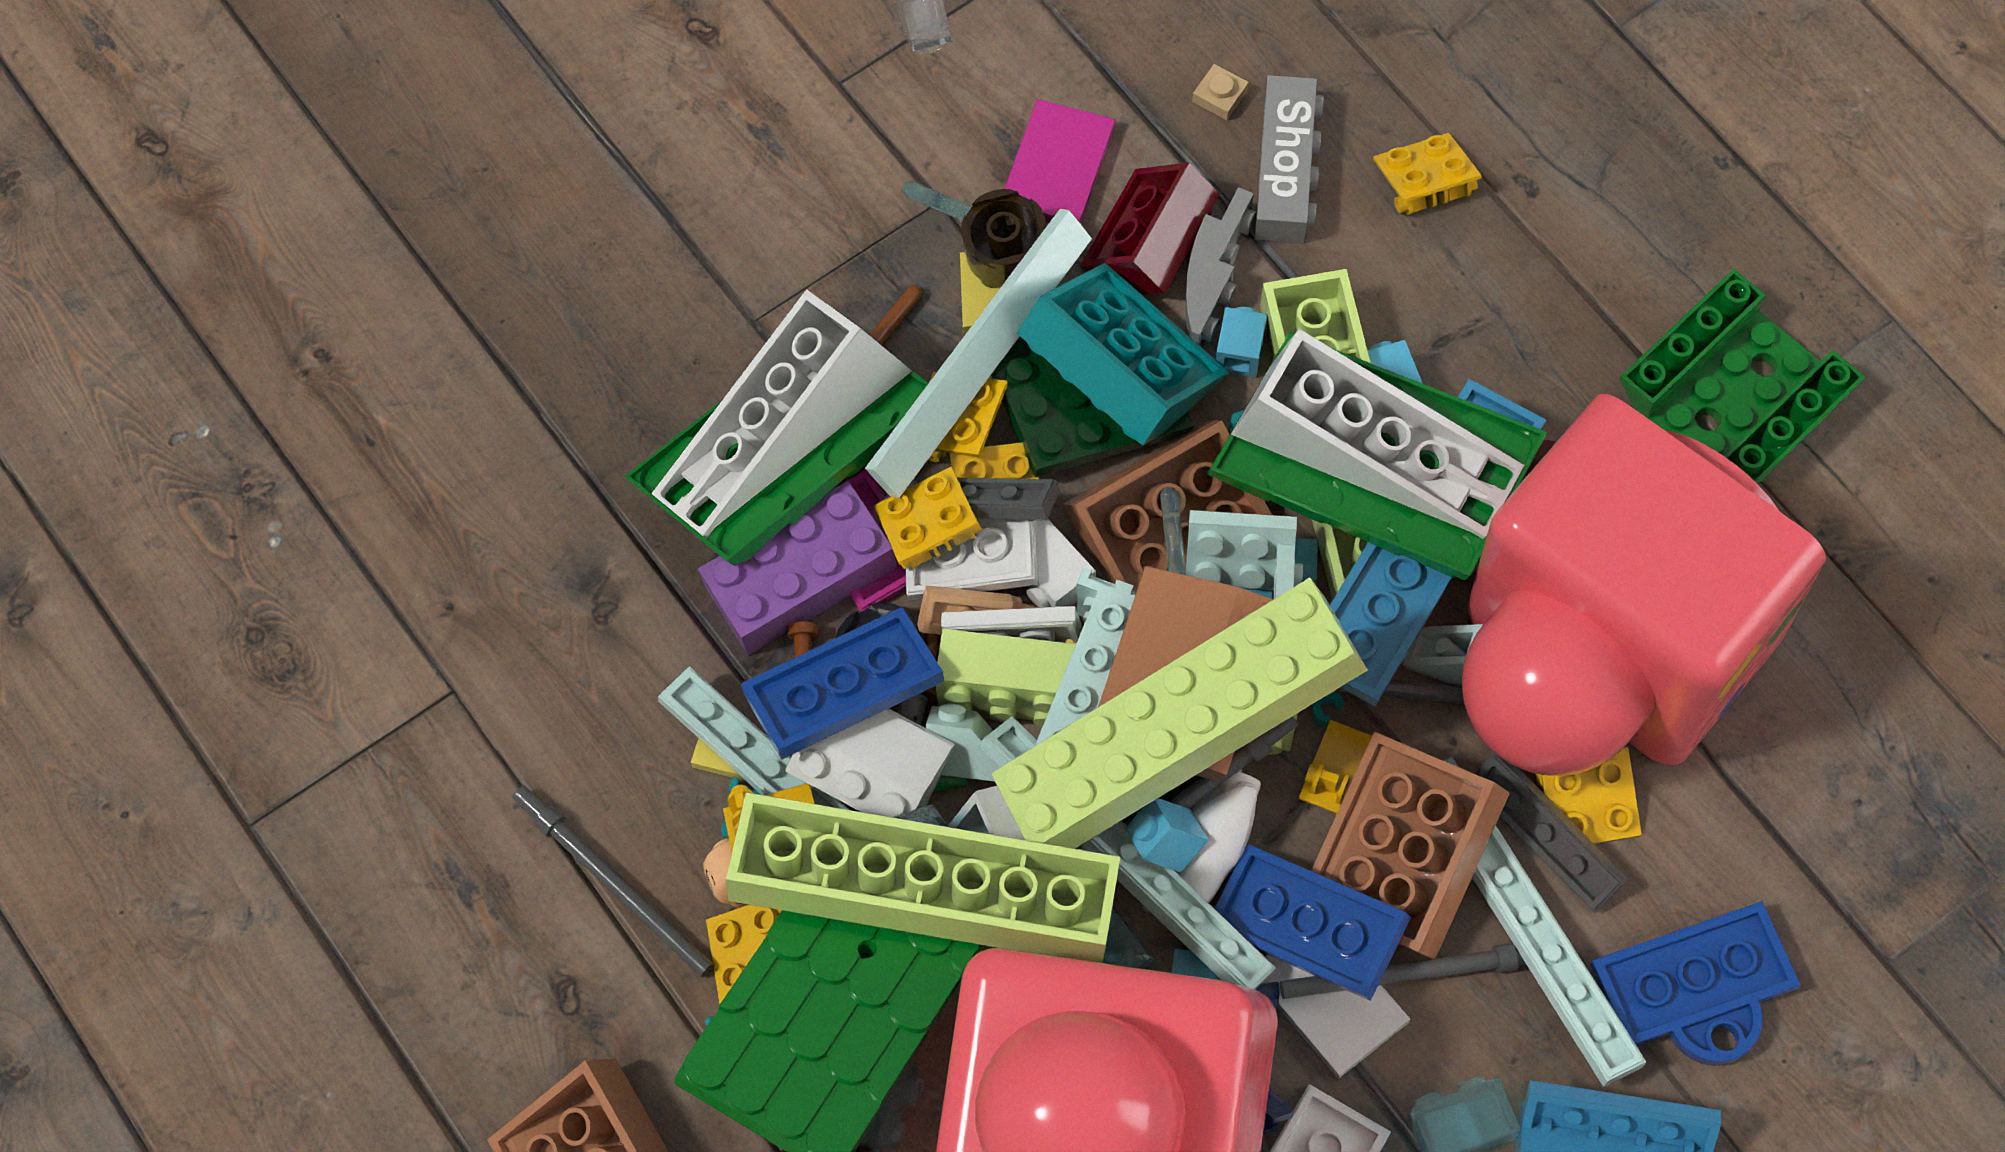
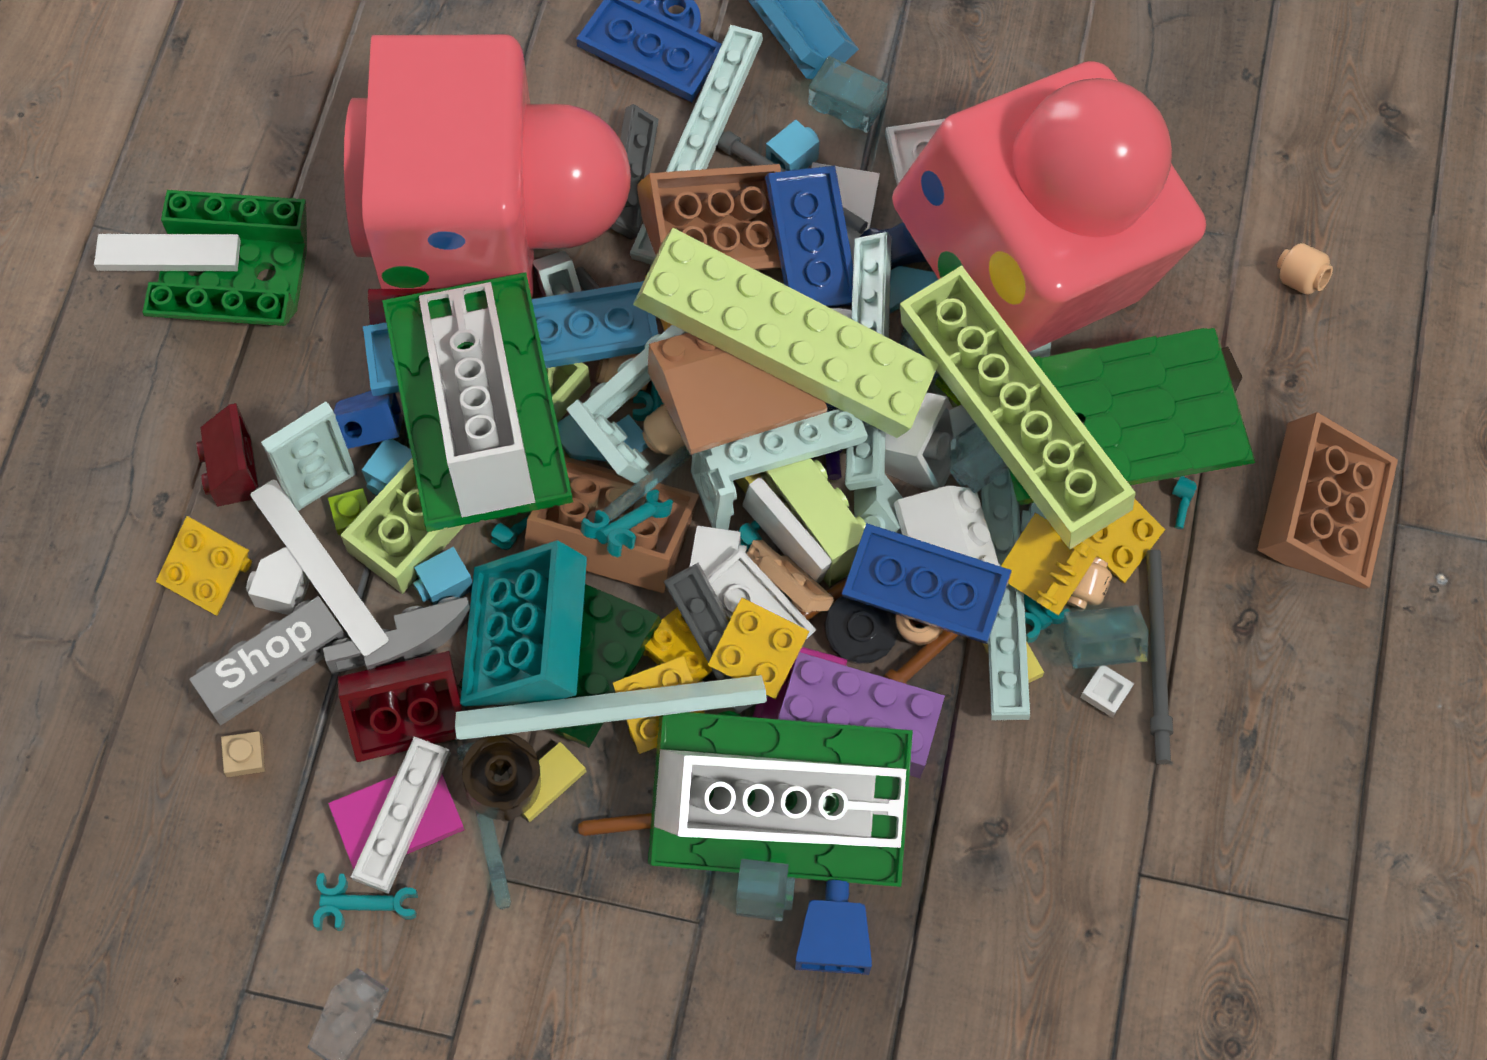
camera: 135 degrees left, 0 degrees up
none -> white tile [94,234,241,271]
none -> dark red slope [196,403,259,507]
none -> white slope [246,547,310,615]
none -> white sticker [251,480,389,656]
none -> light aqua tile [261,402,356,511]
none -> teal bar [313,873,418,931]
none -> lime plate [328,488,368,535]
none -> blue torso [333,391,403,449]
none -> white tile [351,737,451,894]
none -> teal bar [580,489,673,558]
none -> clear light blue brick [736,859,795,921]
none -> medium azure brick [766,120,820,171]
none -> blue torso [795,880,872,975]
none -> clear light blue brick [1063,605,1148,669]
none -> white plate [1080,664,1134,718]

